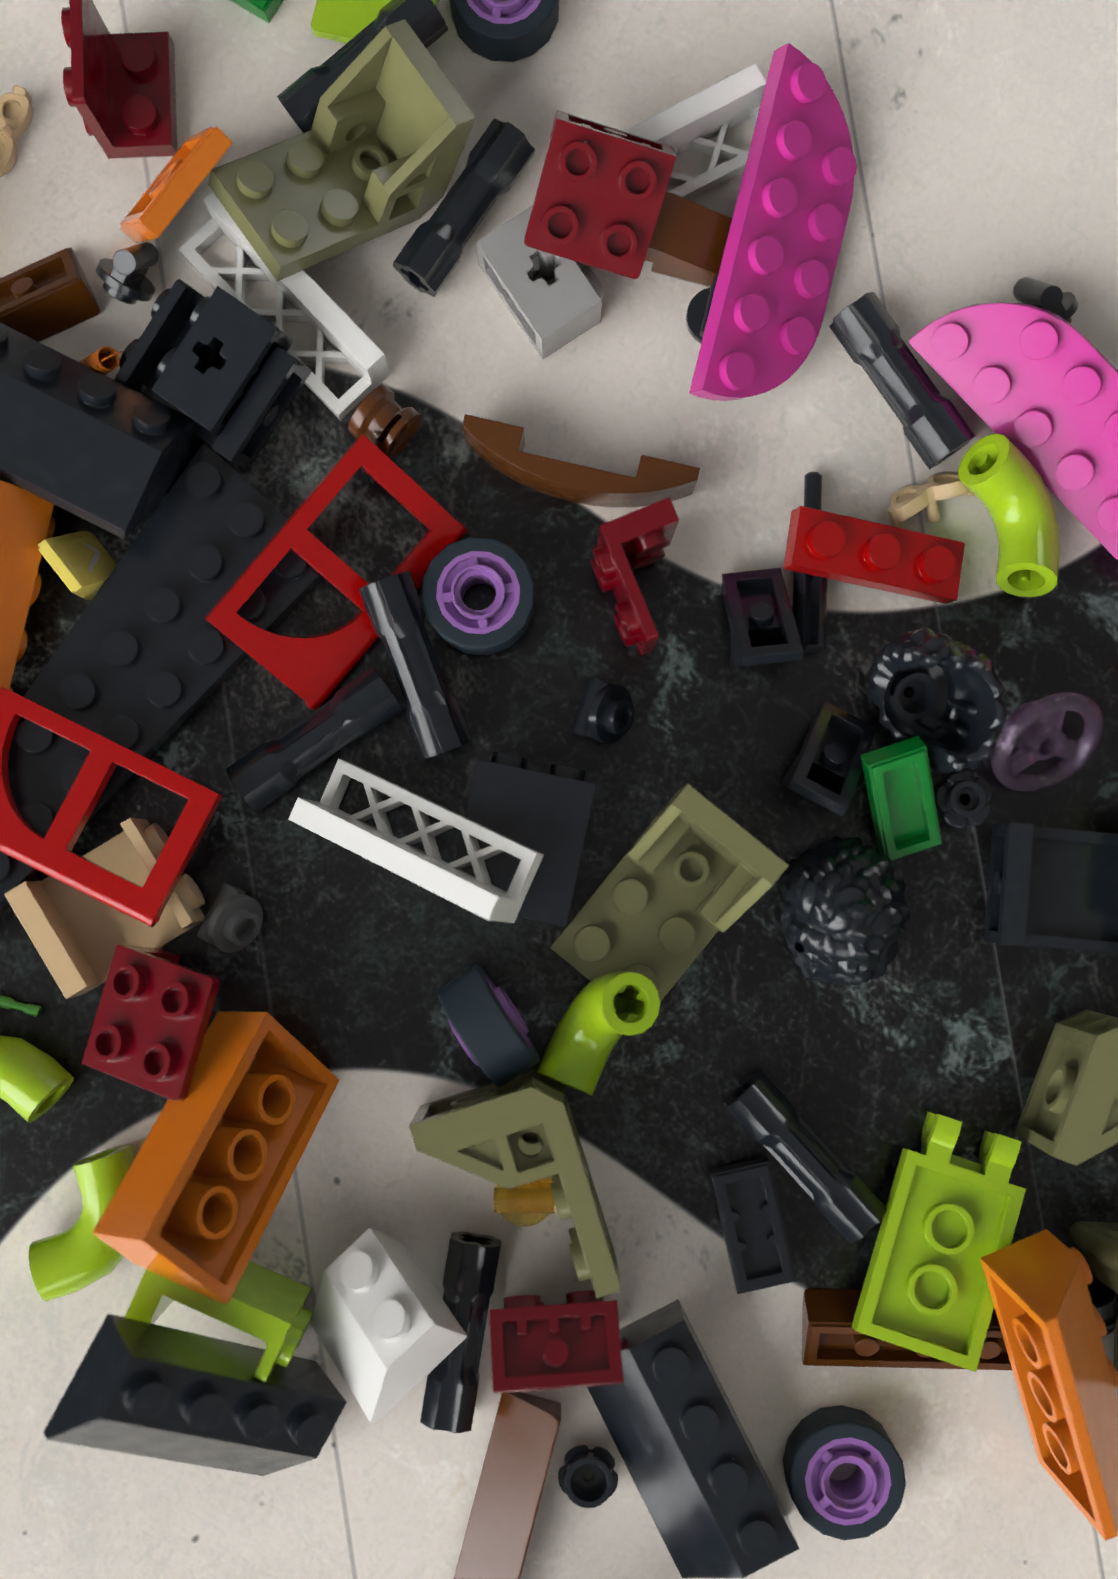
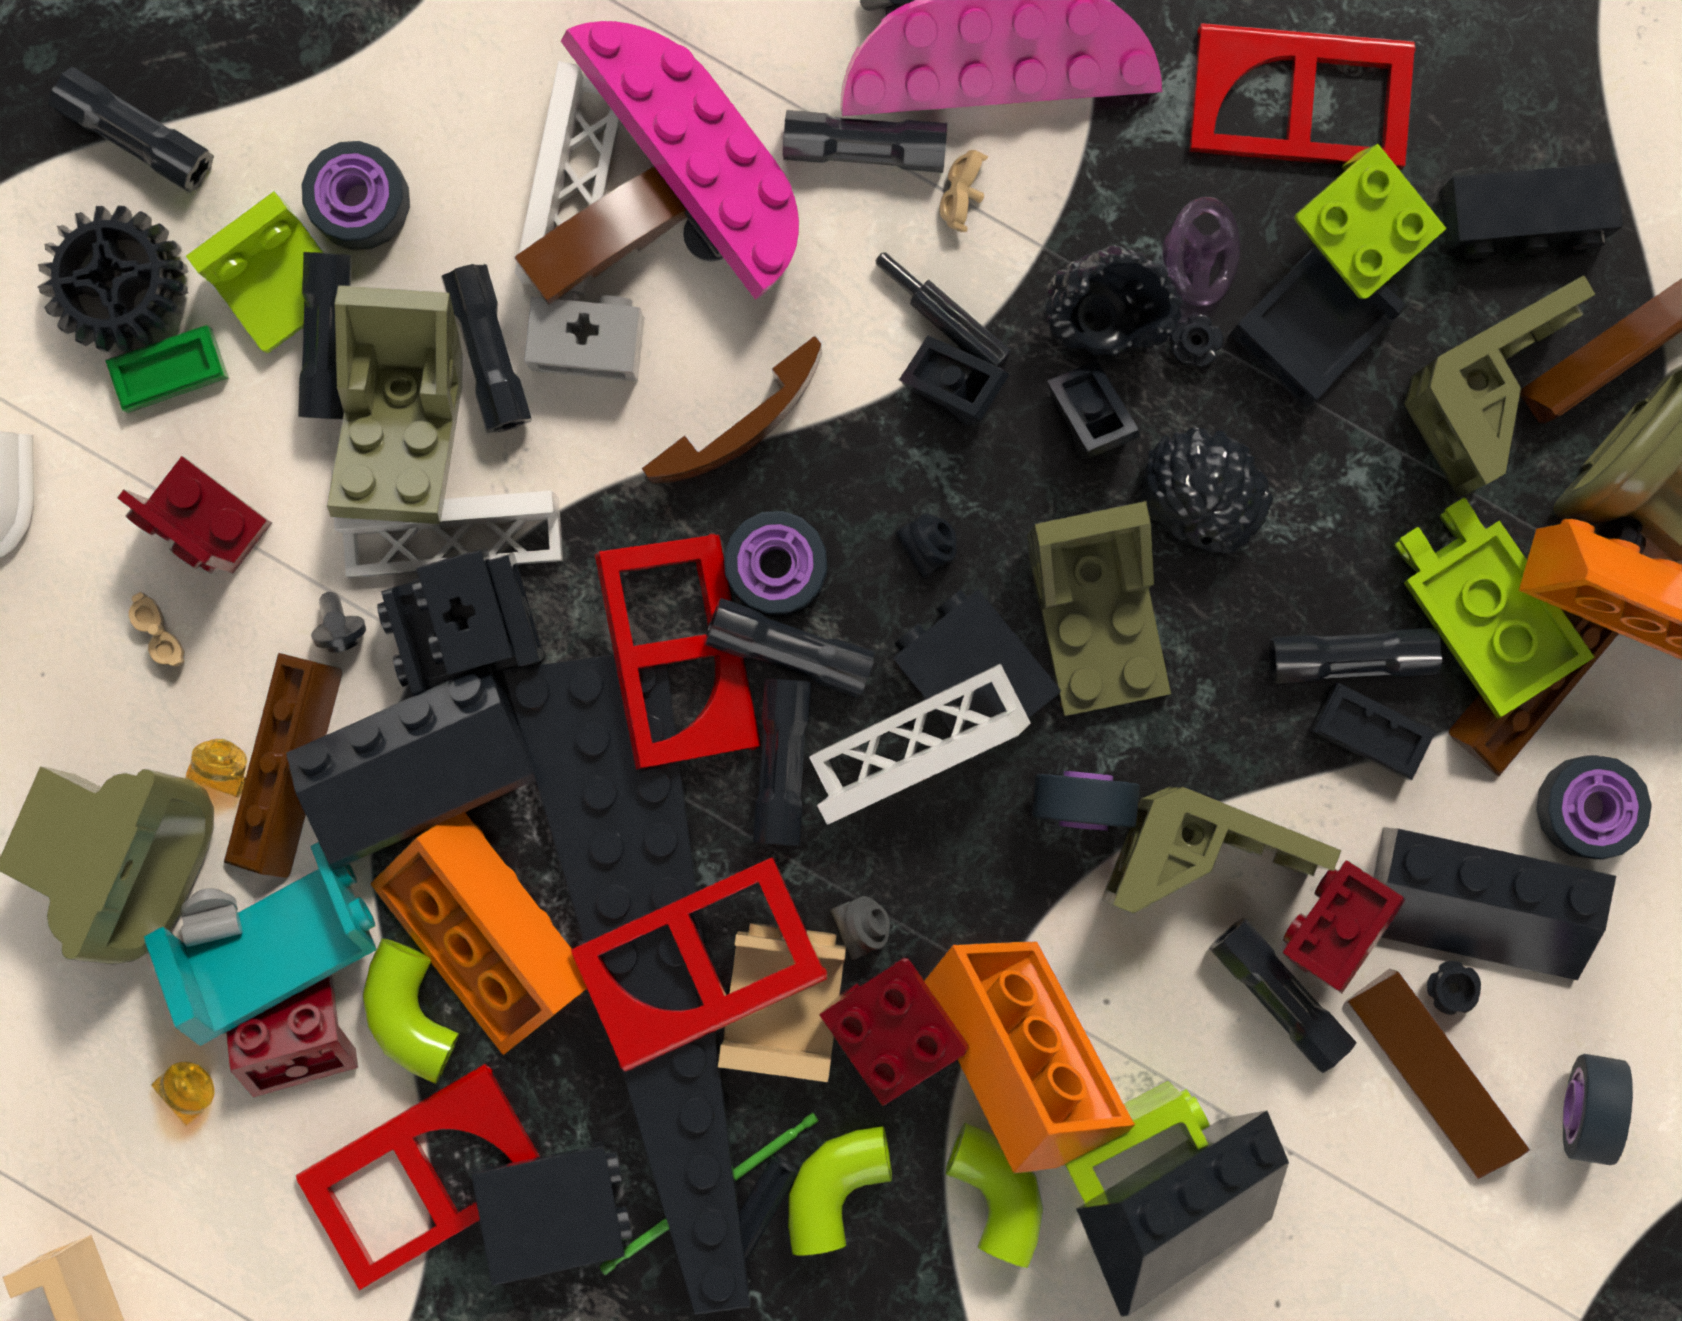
camera: 45 degrees left, 0 degrees up
light yellow slope [38,531,117,601] -> none
orange piece [79,346,123,375] -> none
orange tile [120,126,233,243] -> none
white slope [310,1228,468,1424] -> none
reddish brown wheel [348,385,422,460] -> none
clear yellow plate [493,1177,555,1226] -> none
dark red bracket [524,110,677,279] -> none
lime cylinder [537,971,660,1096] -> none
dark red bracket [591,497,679,657] -> none
red plate [783,506,965,604] -> none
green tile [860,736,942,861] -> none
lime cylinder [958,433,1060,597] -> none

